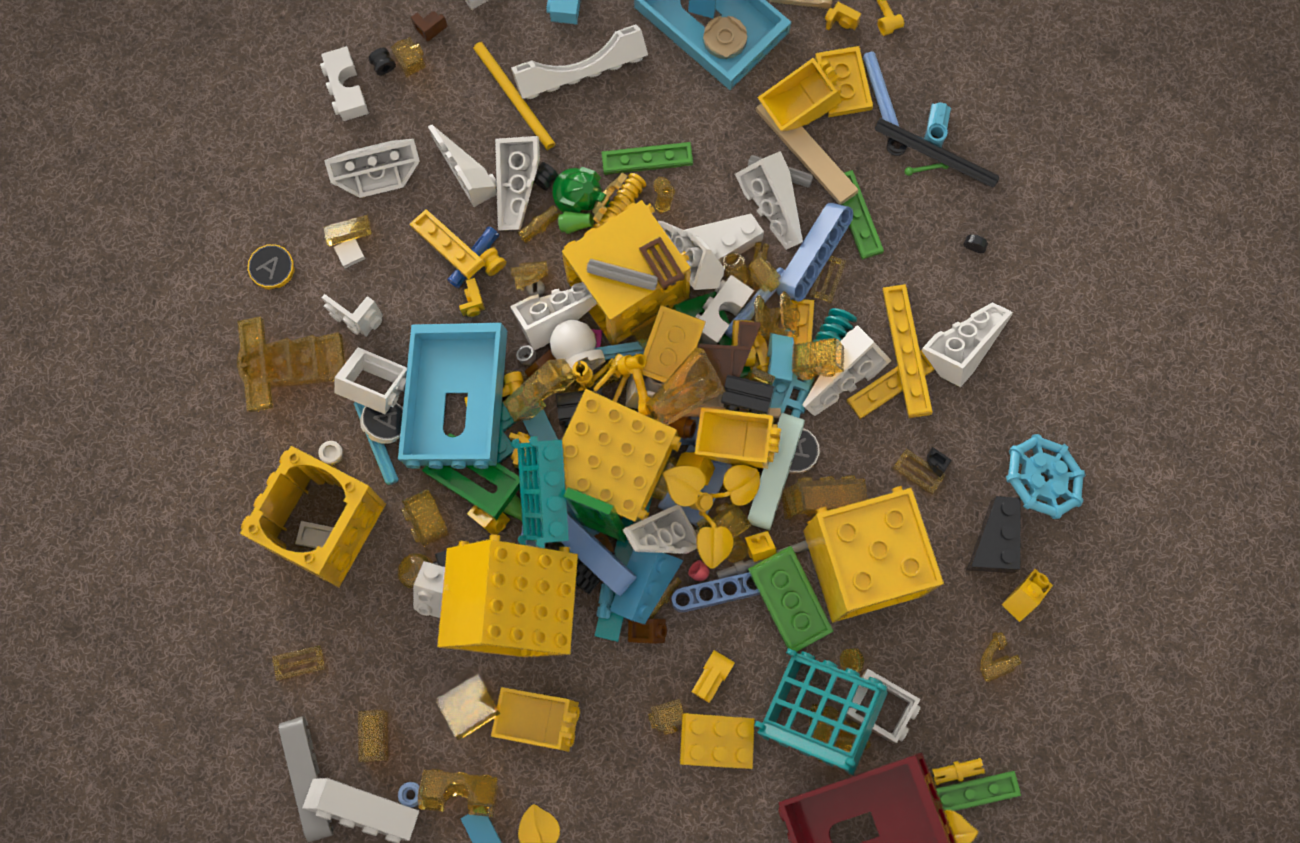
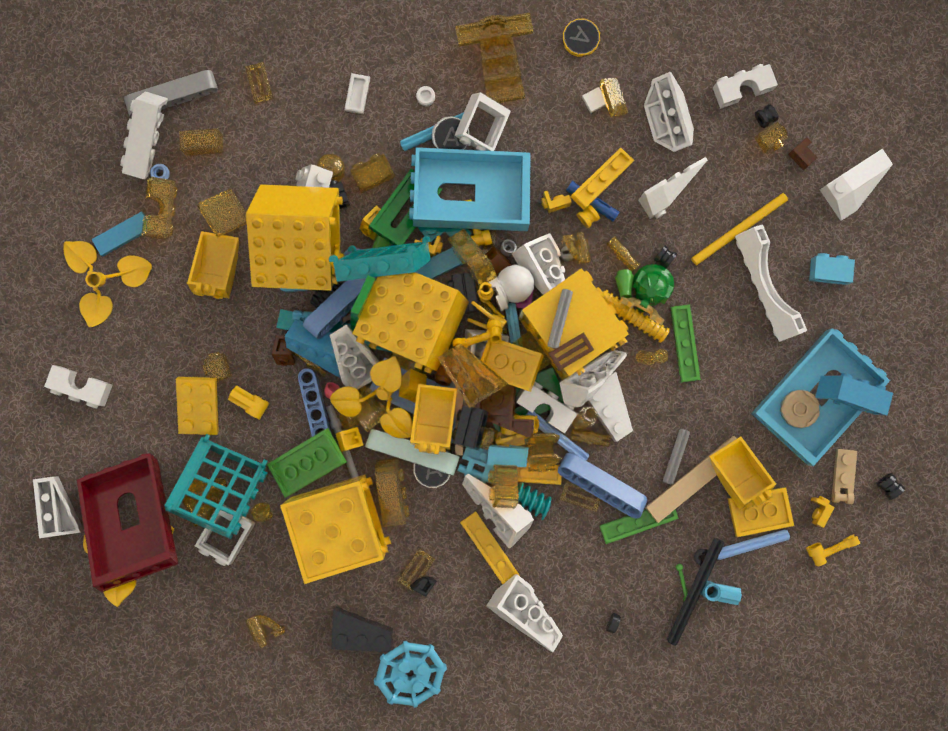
camera: 85 degrees right, 10 degrees up
yellow piece [240,446,386,588] -> none
white bracket [322,294,383,337] -> none
white wedge [495,136,540,230] -> none
white wedge [735,151,803,250] -> none
clear yellow brick [748,257,781,292] -> none
yellow tile [882,284,933,418] -> none
yellow pin [932,758,985,785] -> none
bright green tile [936,771,1021,811] -> none
yellow slope [1002,569,1053,622] -> none

